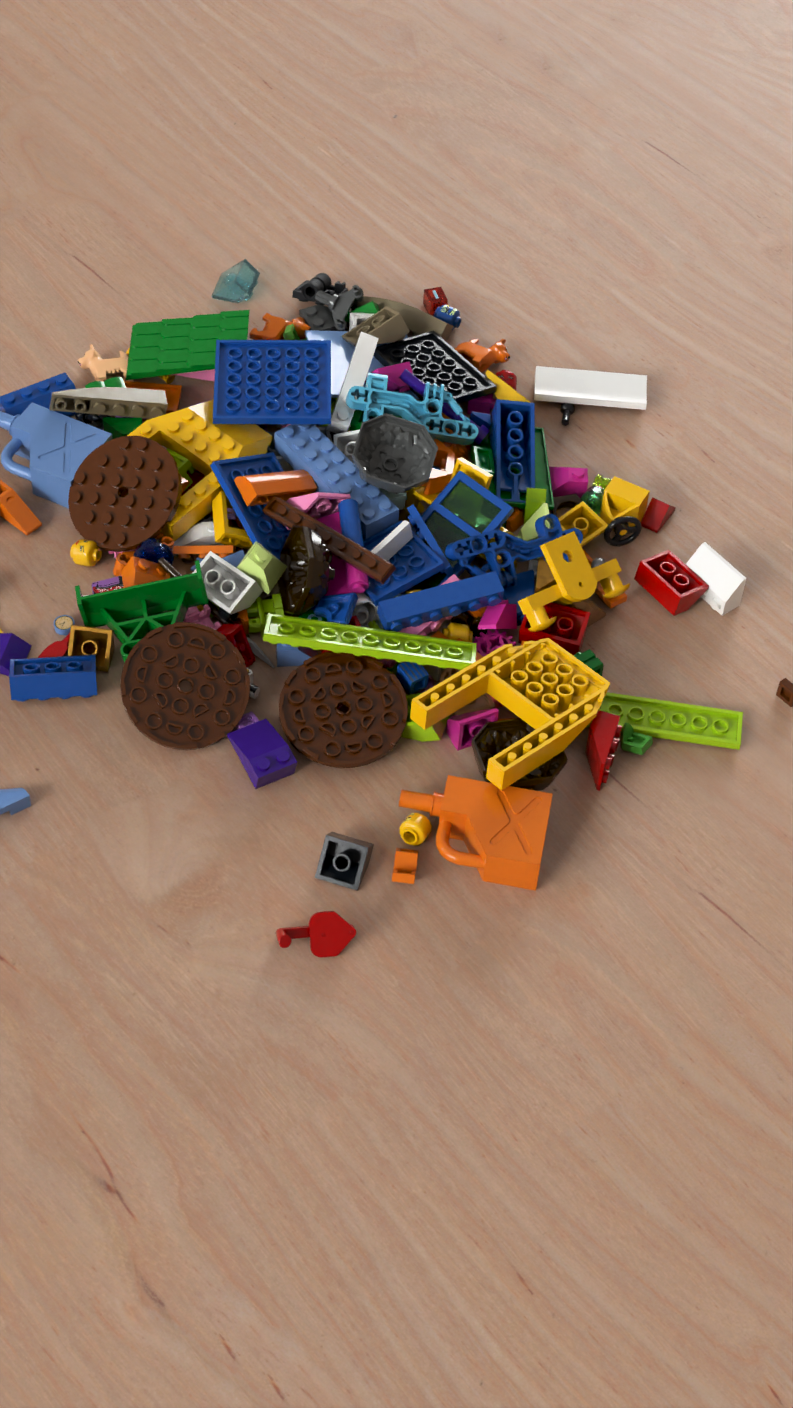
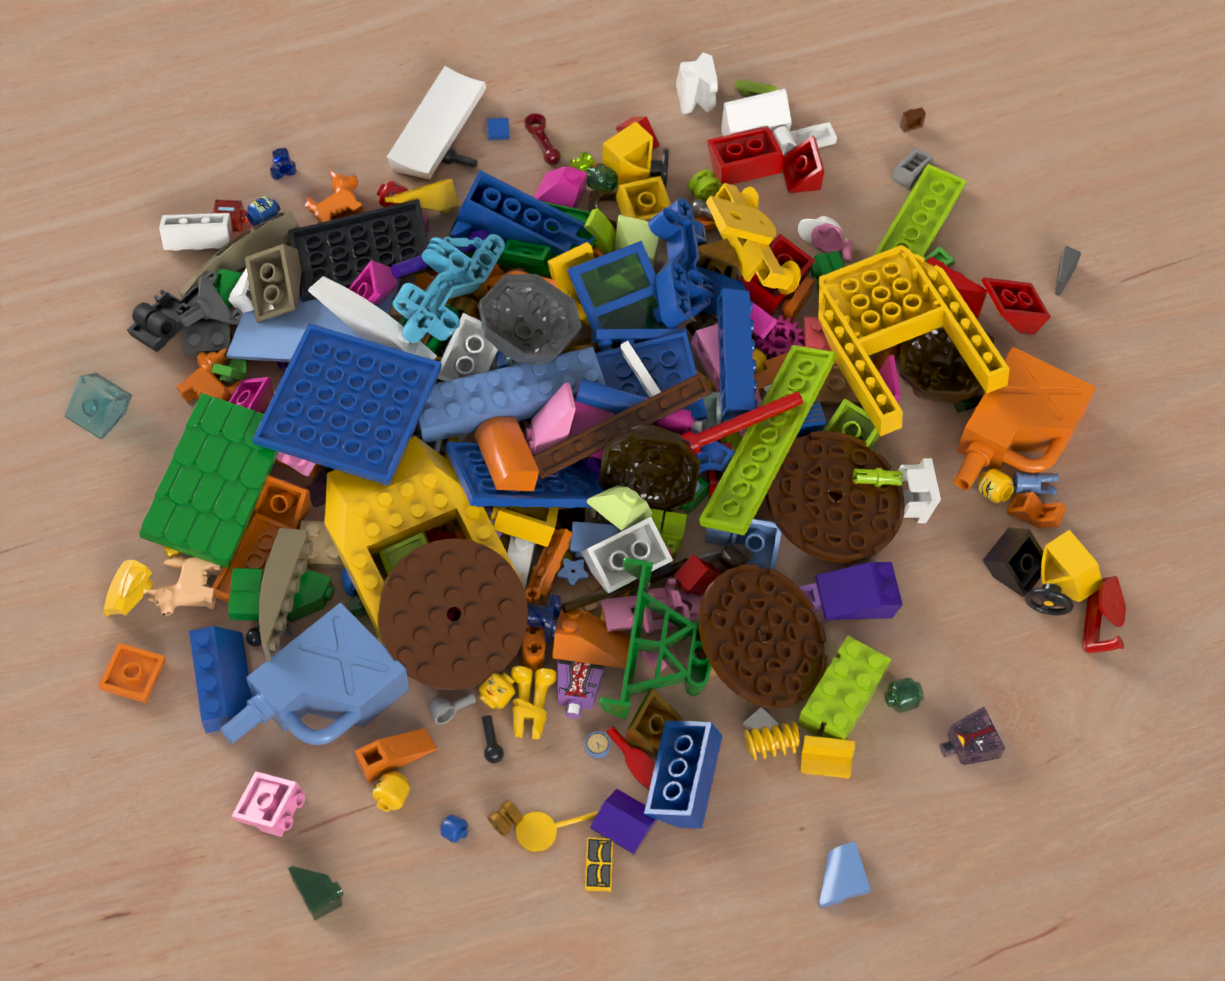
camera: 70 degrees left, 10 degrees up
none -> orange plate [98,643,166,704]
none -> yellow slope [102,560,153,617]
none -> white brick [159,213,233,251]
none -> orange slope [252,474,312,530]
none -> clear blue plate [270,147,297,180]
none -> light grey bar [429,692,476,725]
none -> black bar [482,715,504,764]
none -> blue tile [487,118,510,140]
none -> yellow piece [510,666,558,740]
none -> dark red piece [525,113,561,165]
none -> white piece [676,52,718,114]
none -> red piece [681,391,803,454]
none -> lime wheel [687,169,722,202]
none -> dark brown piece [717,543,754,574]
none -> medium blue slope [730,518,781,570]
none -> lime plate [734,79,778,95]
none -> white tile [743,707,779,732]
none -> yellow piece [744,721,800,761]
none -> white plate [772,122,837,155]
none -> red slope [782,135,825,193]
none -> lime piece [797,636,892,740]
none -> bright pink hair [798,216,854,262]
none -> yellow panel [800,735,855,779]
none -> lime pin [853,468,903,487]
none -> clear green head [884,678,924,713]
none -> light grey slope [892,148,934,189]
none -> white panel [898,458,941,523]
none -> torso [939,707,1006,765]
none -> red slope [981,277,1051,334]
none -> medium blue hinge [1013,472,1059,494]
none -> yellow piece [1025,530,1103,616]
none -> dark grey slope [1055,246,1081,296]

